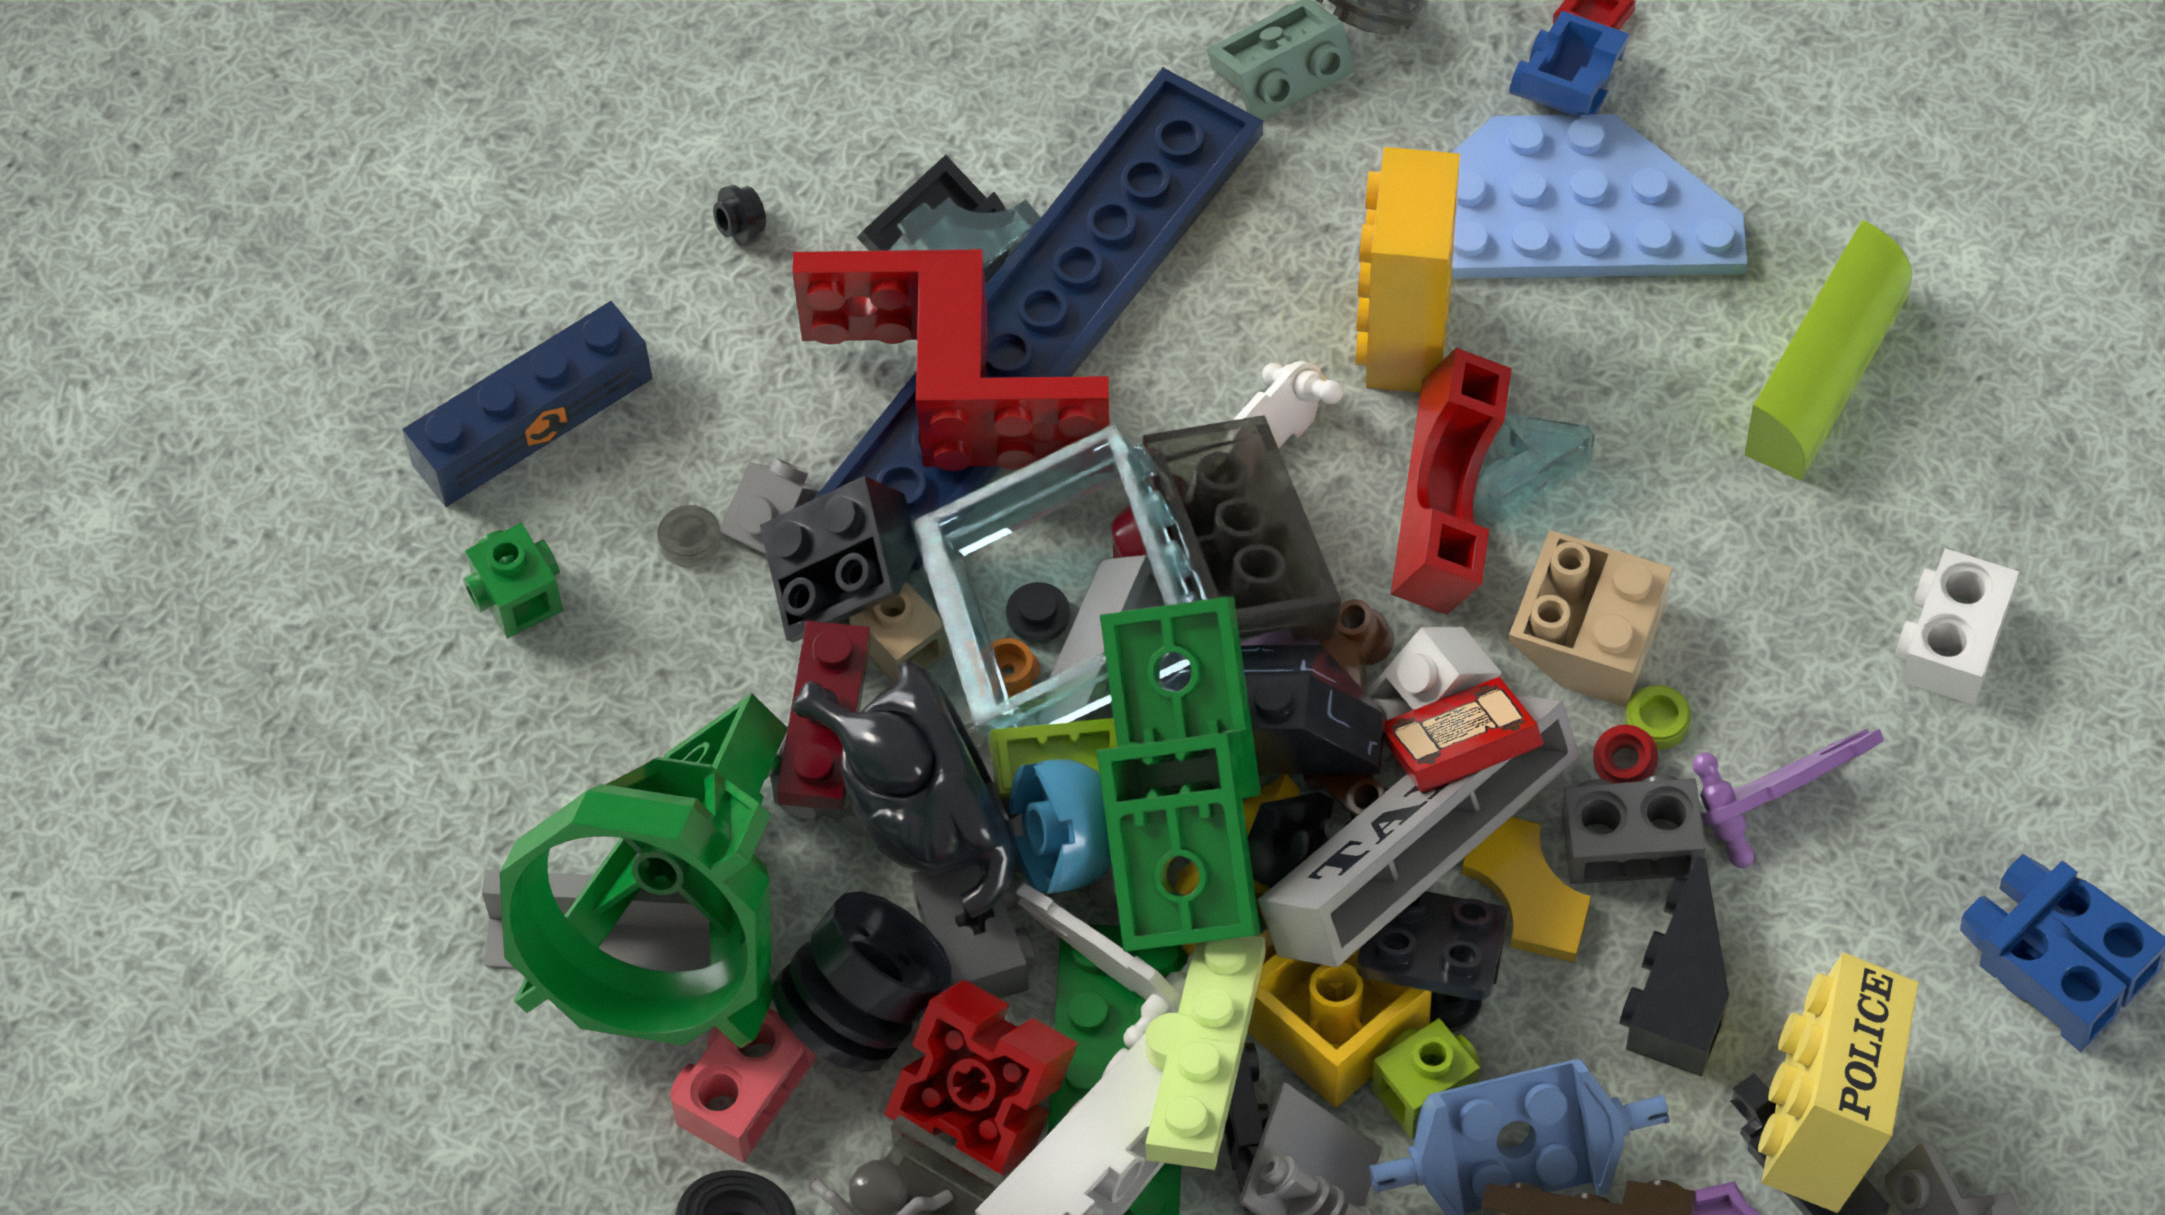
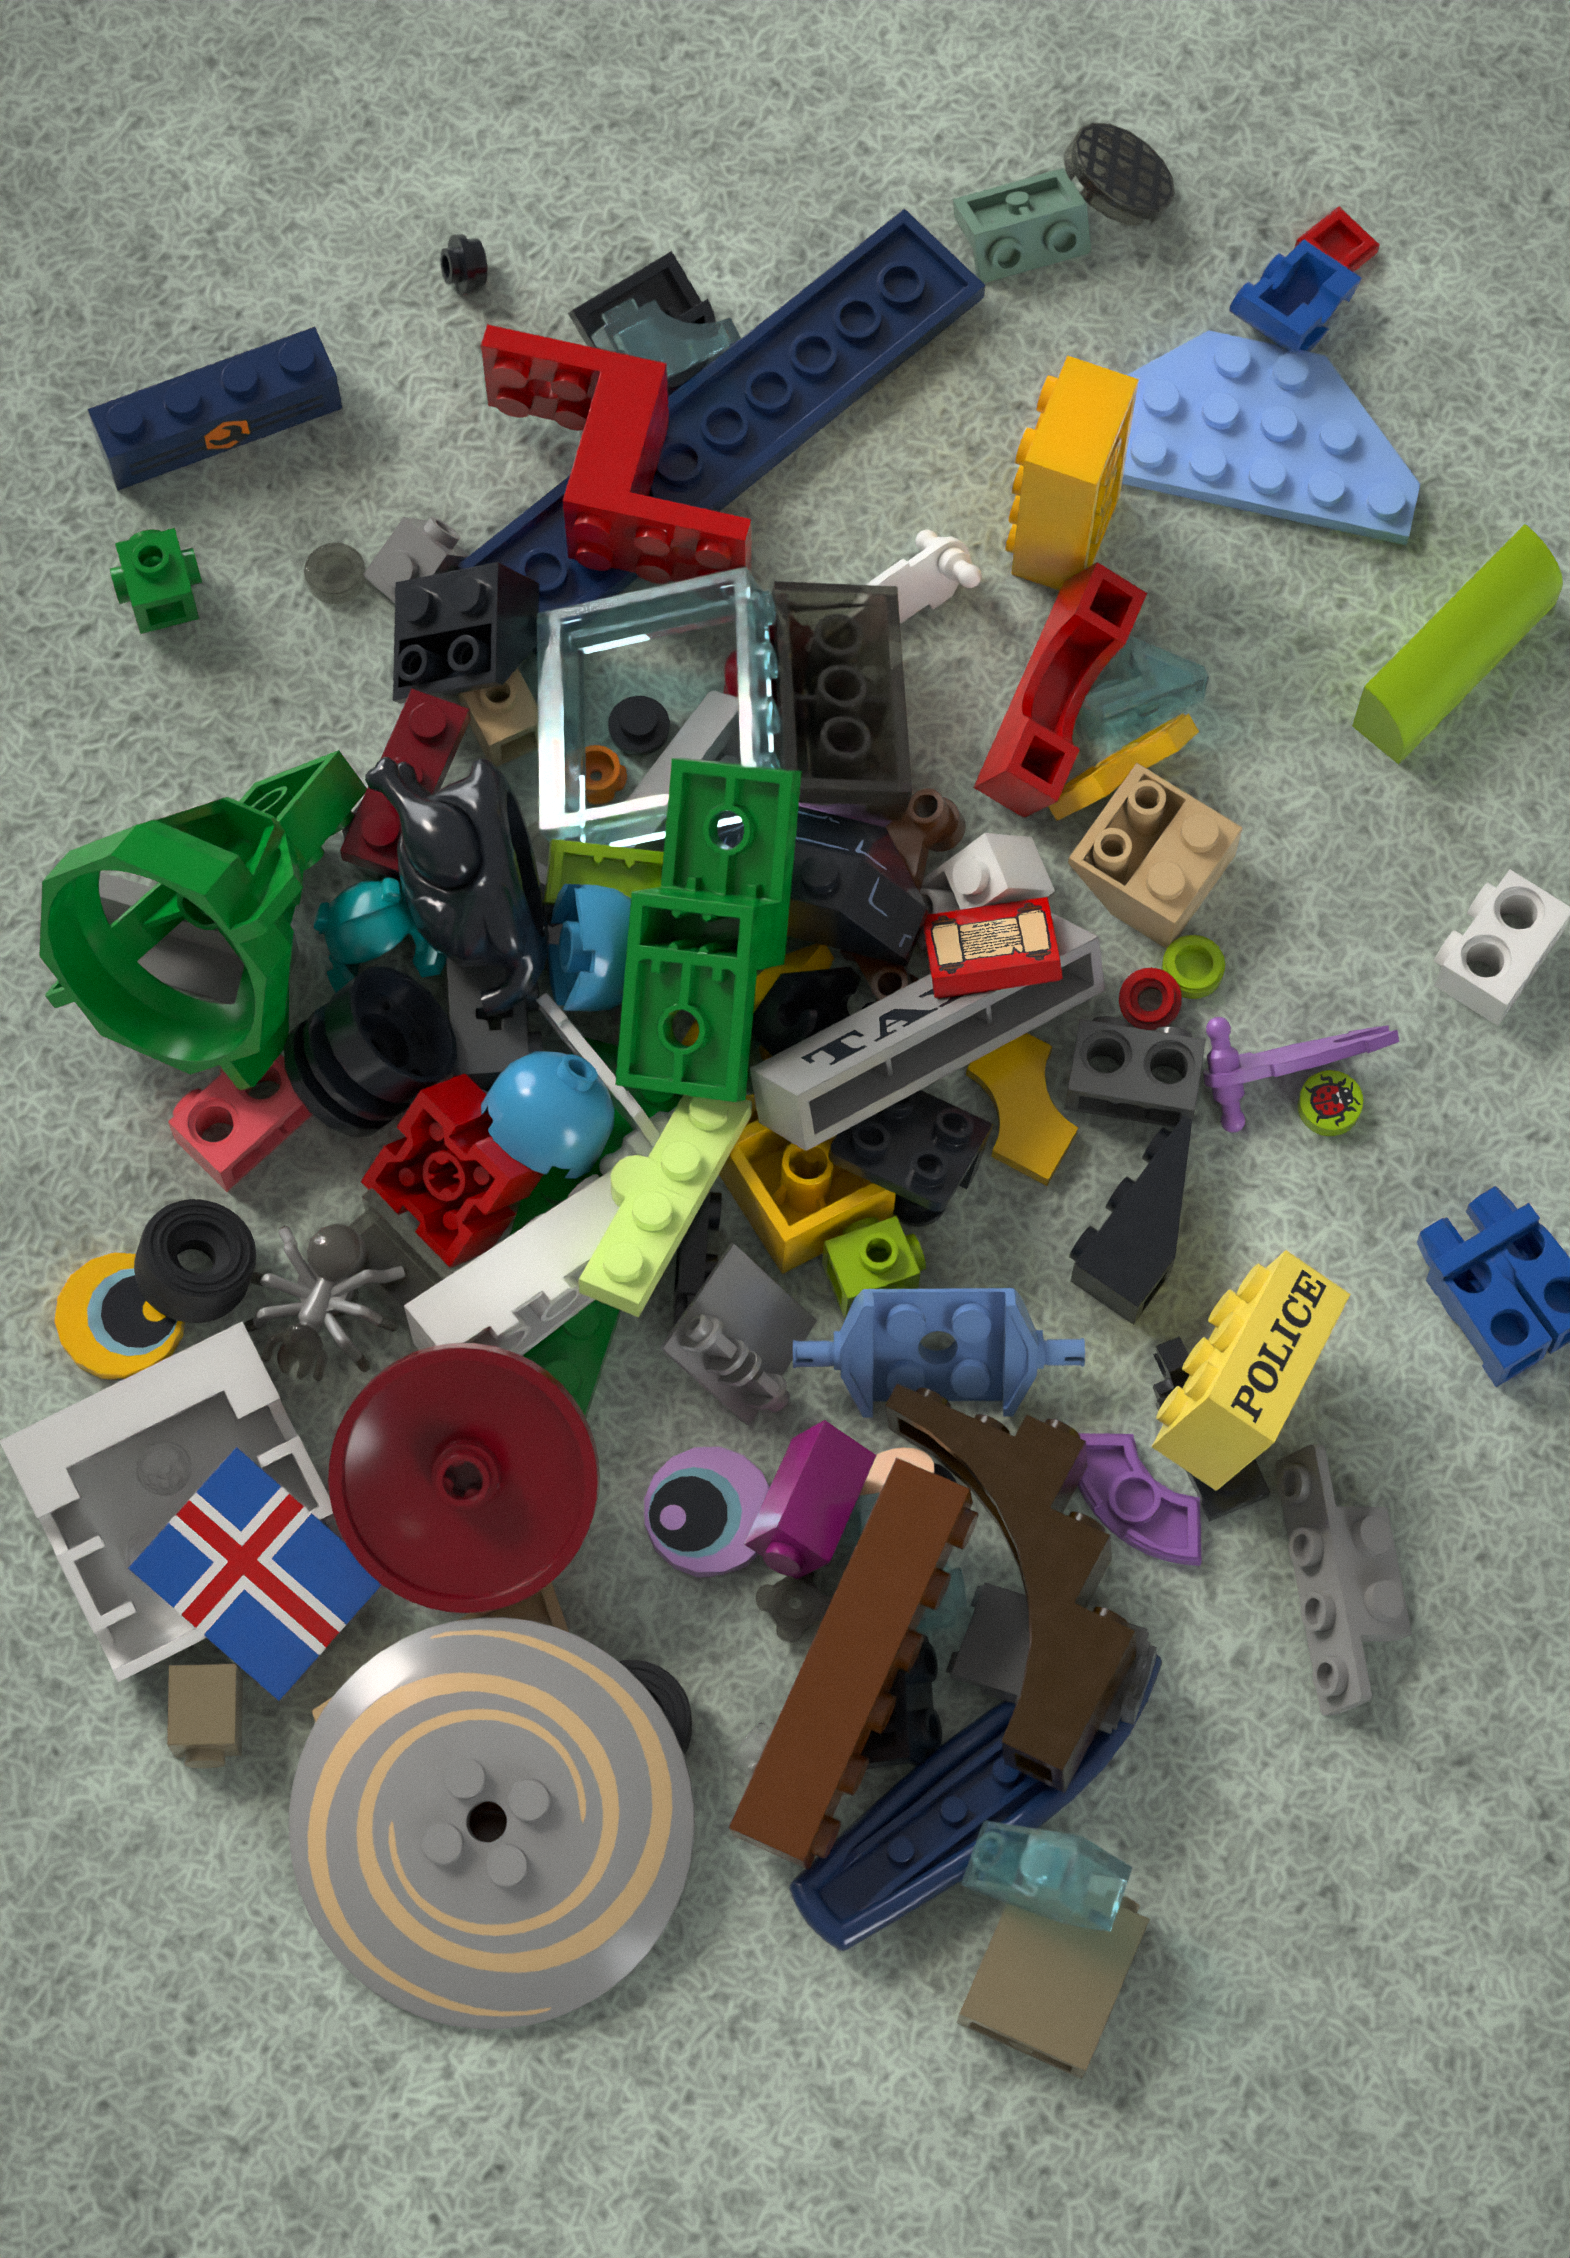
camera: 10 degrees right, 10 degrees up
none -> teal helmet [313,878,447,993]
none -> dark azure cylinder [480,1051,614,1178]
none -> yellow tile [1048,713,1199,821]
none -> tile [1297,1070,1363,1136]

